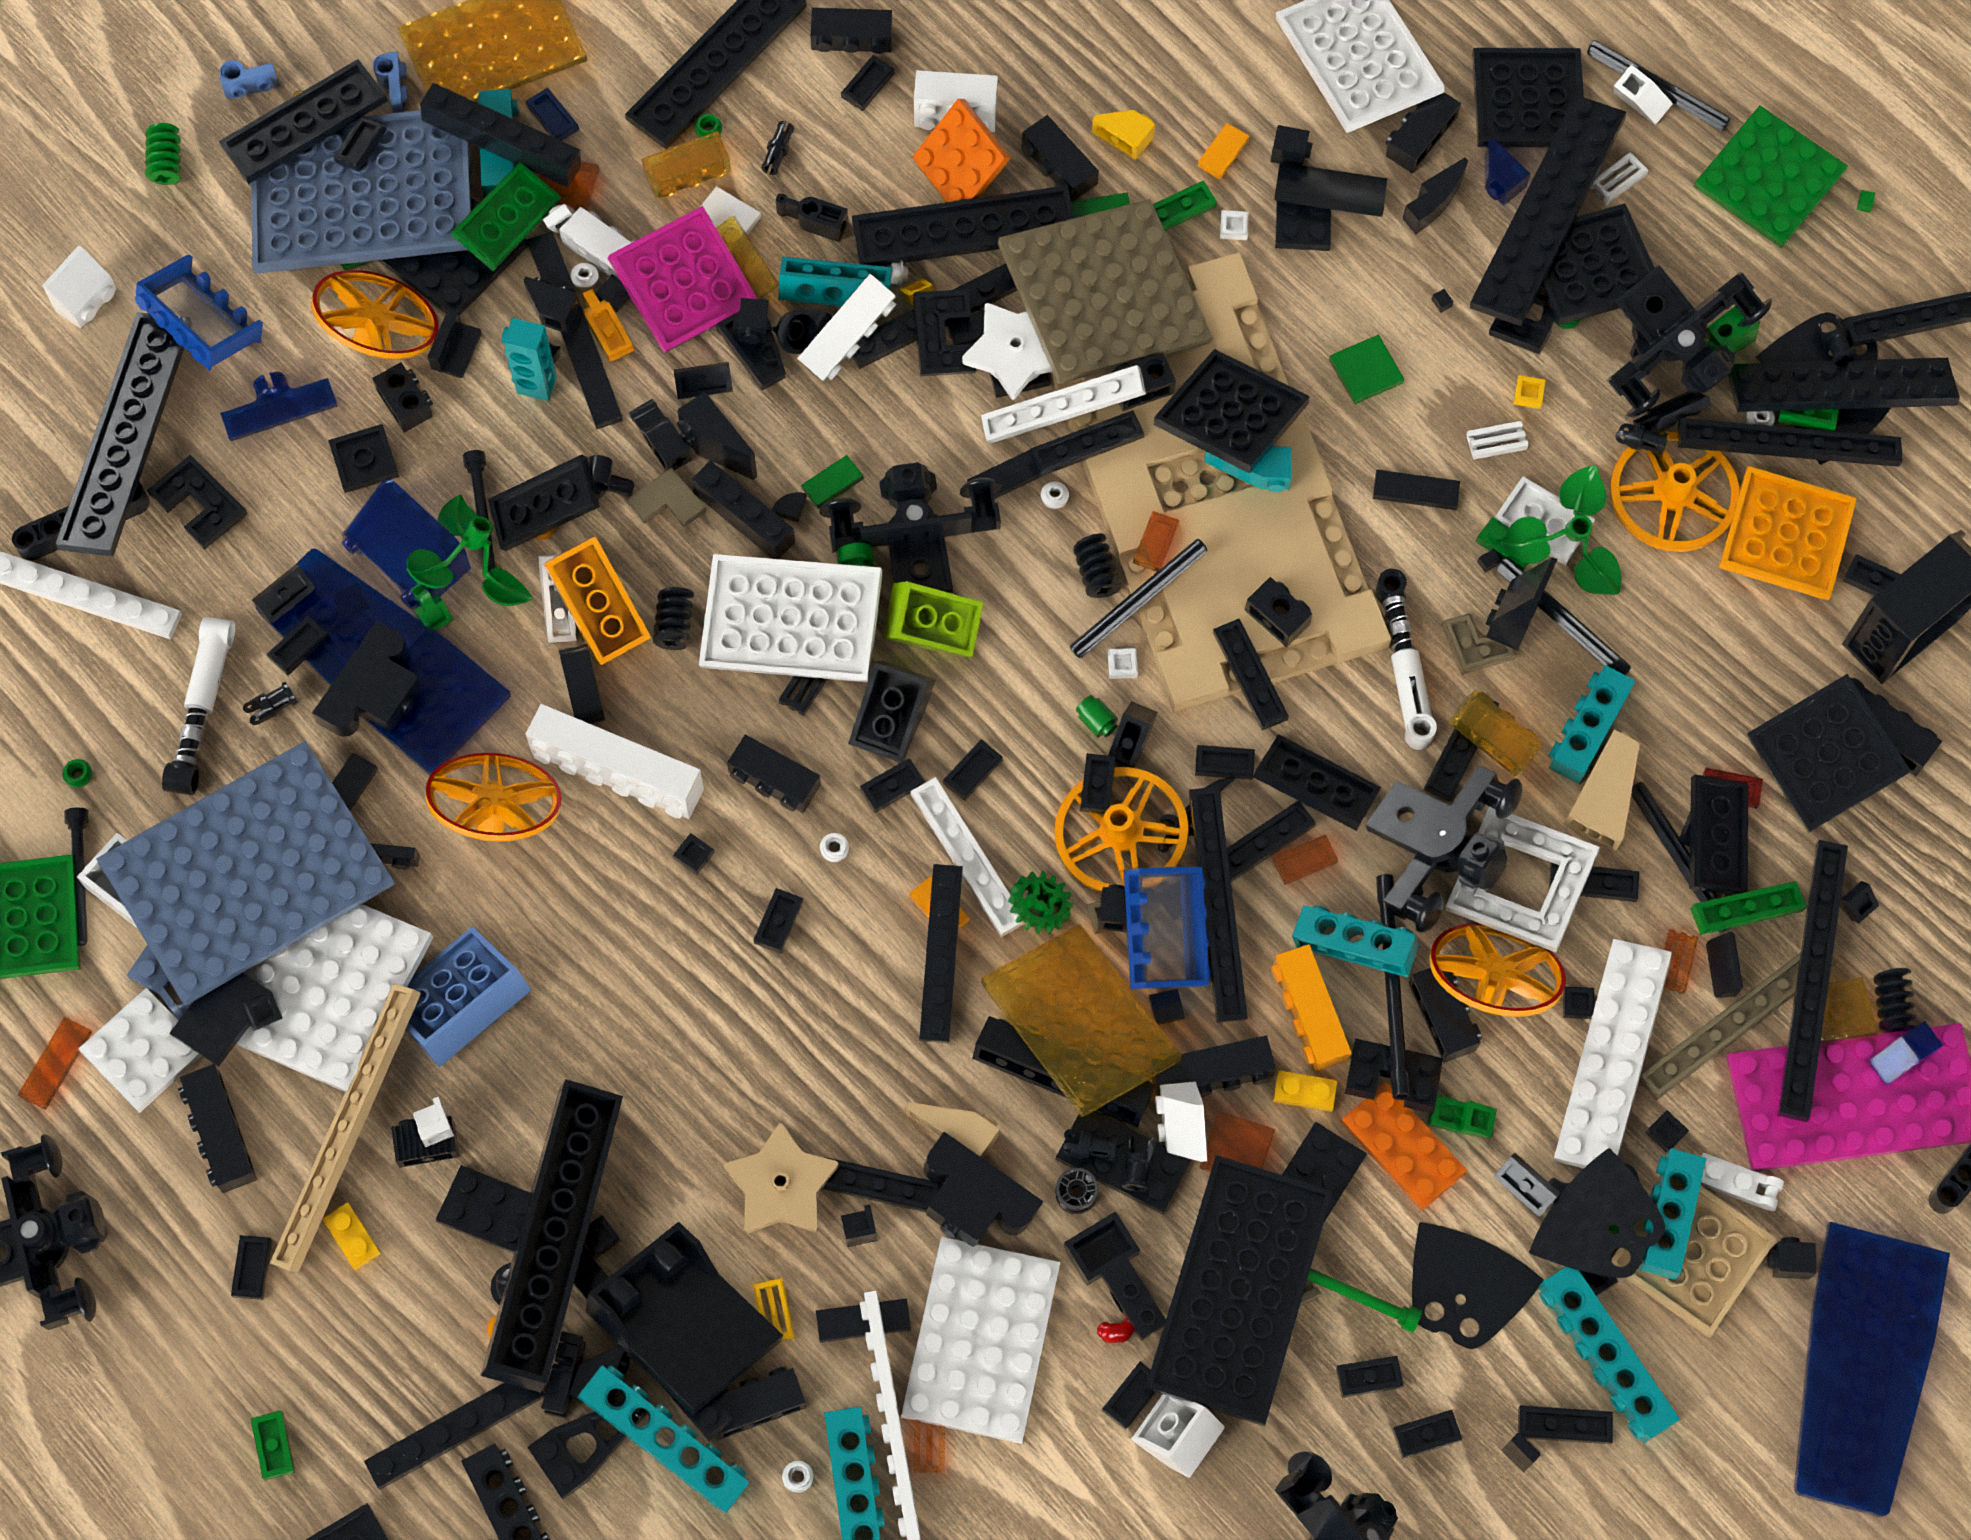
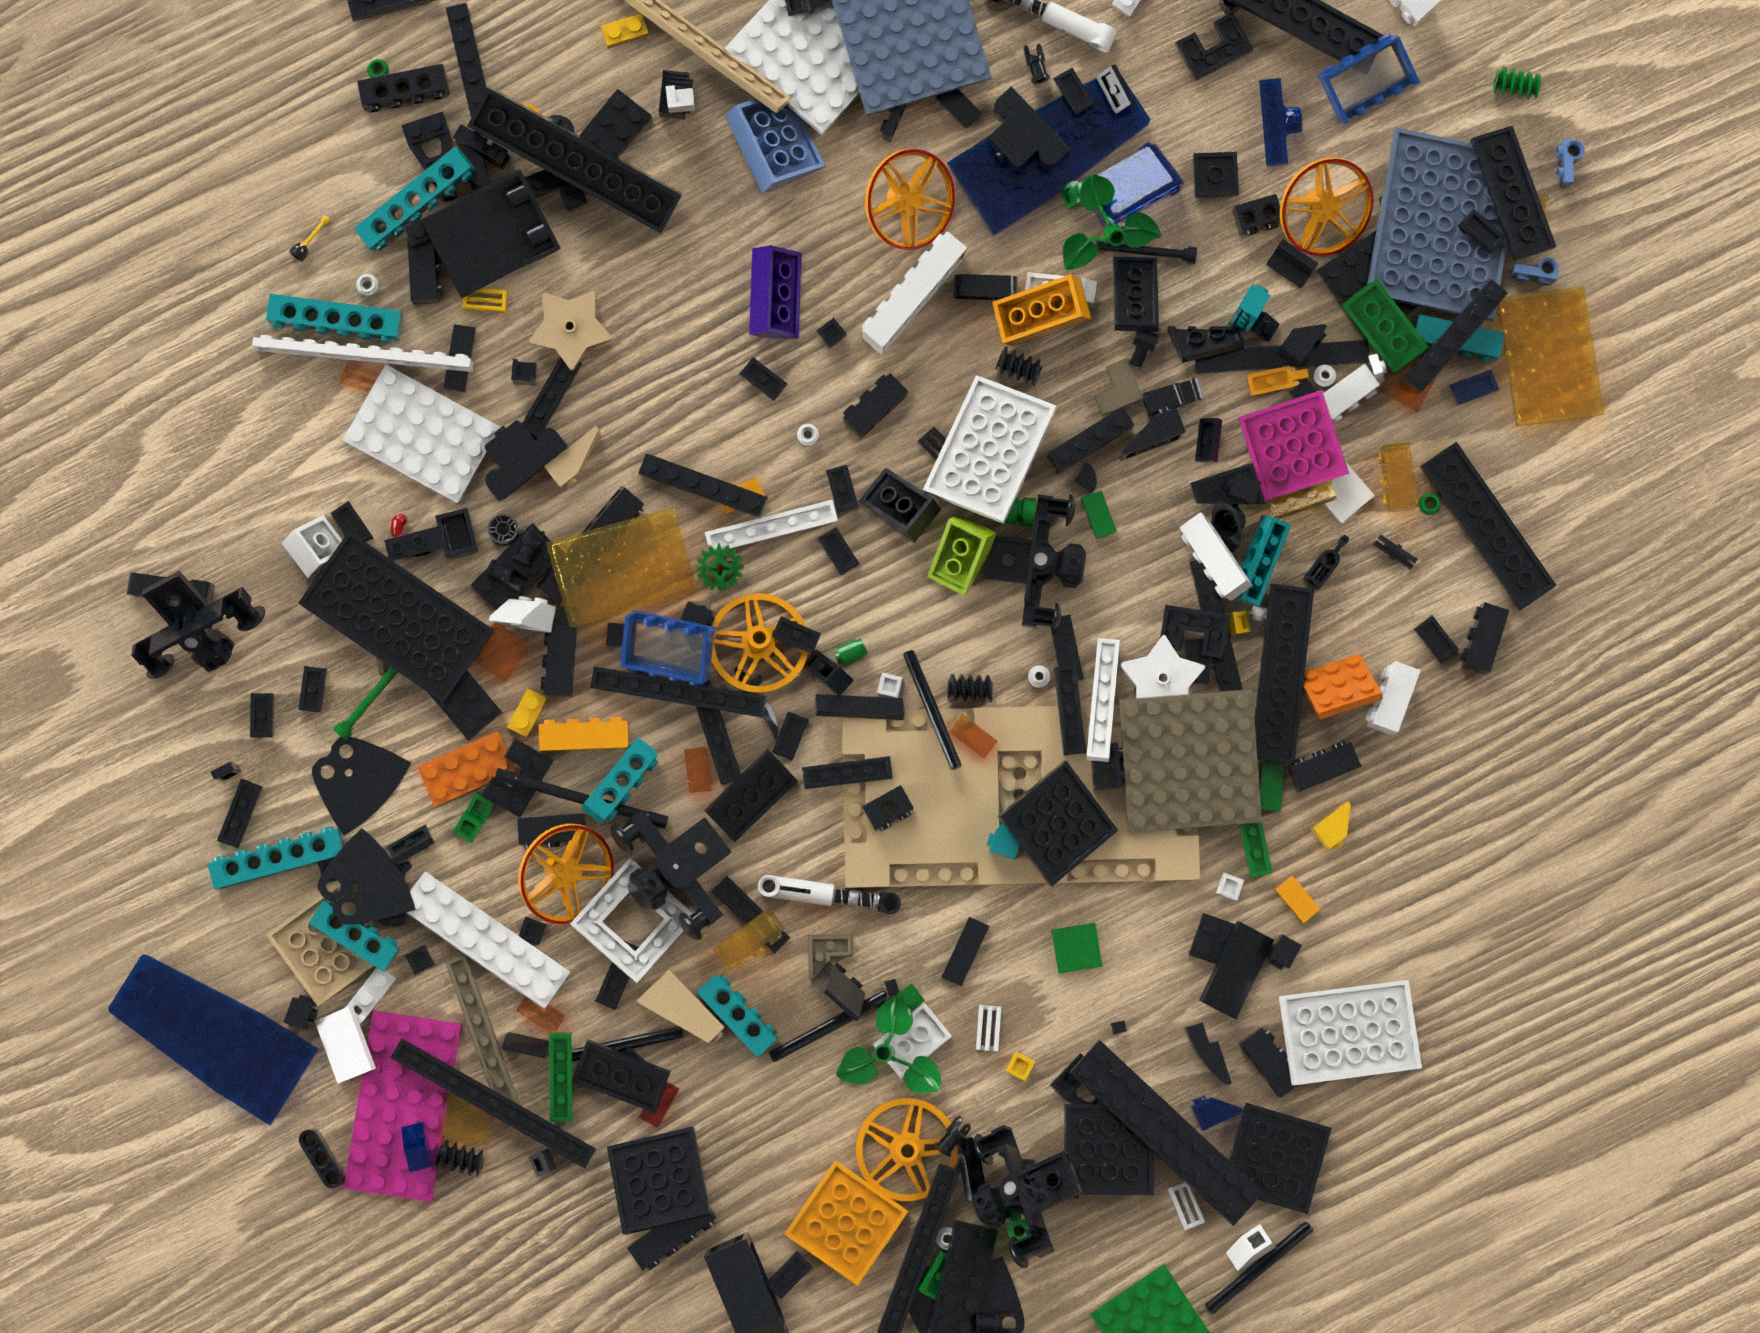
camera: 100 degrees right, 15 degrees up
none -> white tile [315,1006,376,1083]
none -> dark purple slope [749,245,802,339]
none -> black tile [815,694,904,720]
none -> black wing [1168,326,1245,363]

